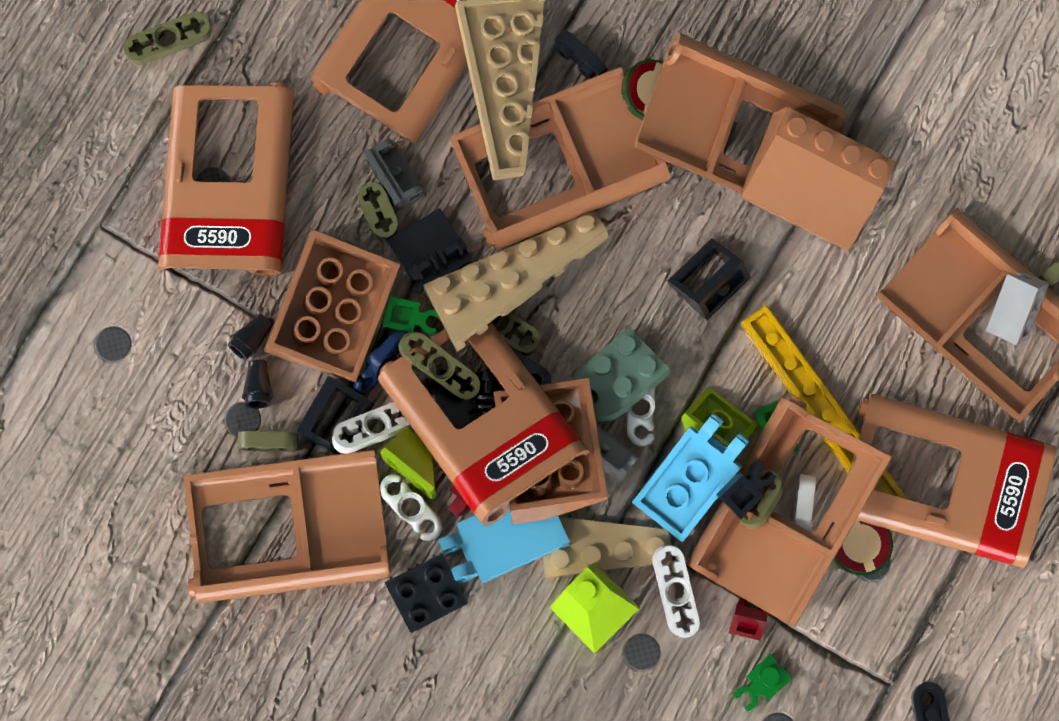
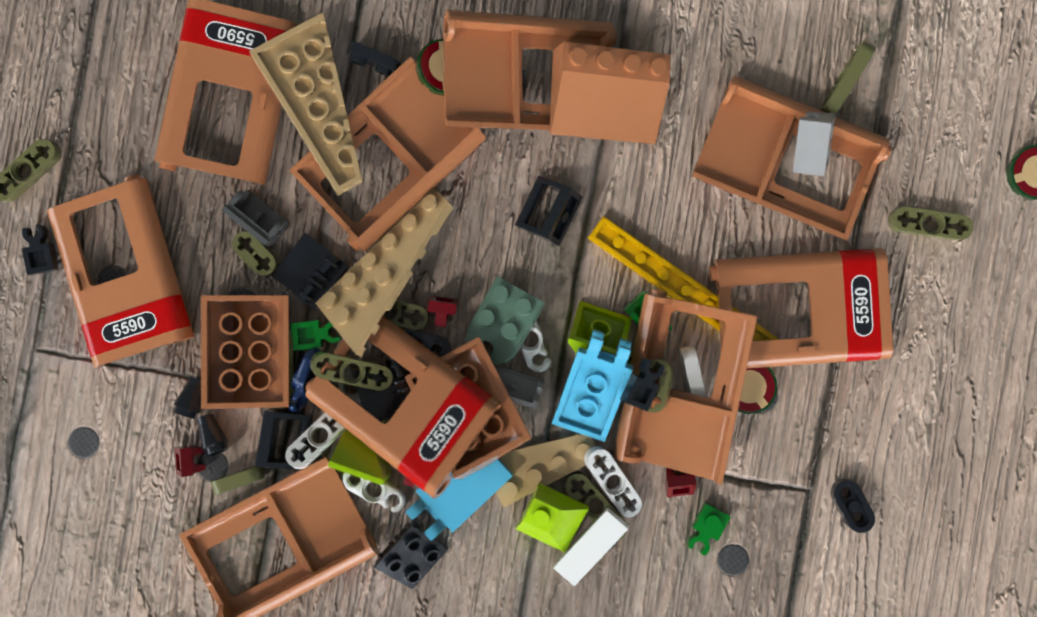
camera: 15 degrees left, 10 degrees up
none -> black plate [21,225,59,276]
none -> dark red tile [174,446,205,477]
none -> dark red tile [428,296,459,327]
none -> white tile [553,507,629,586]
none -> olive beam [565,472,627,539]

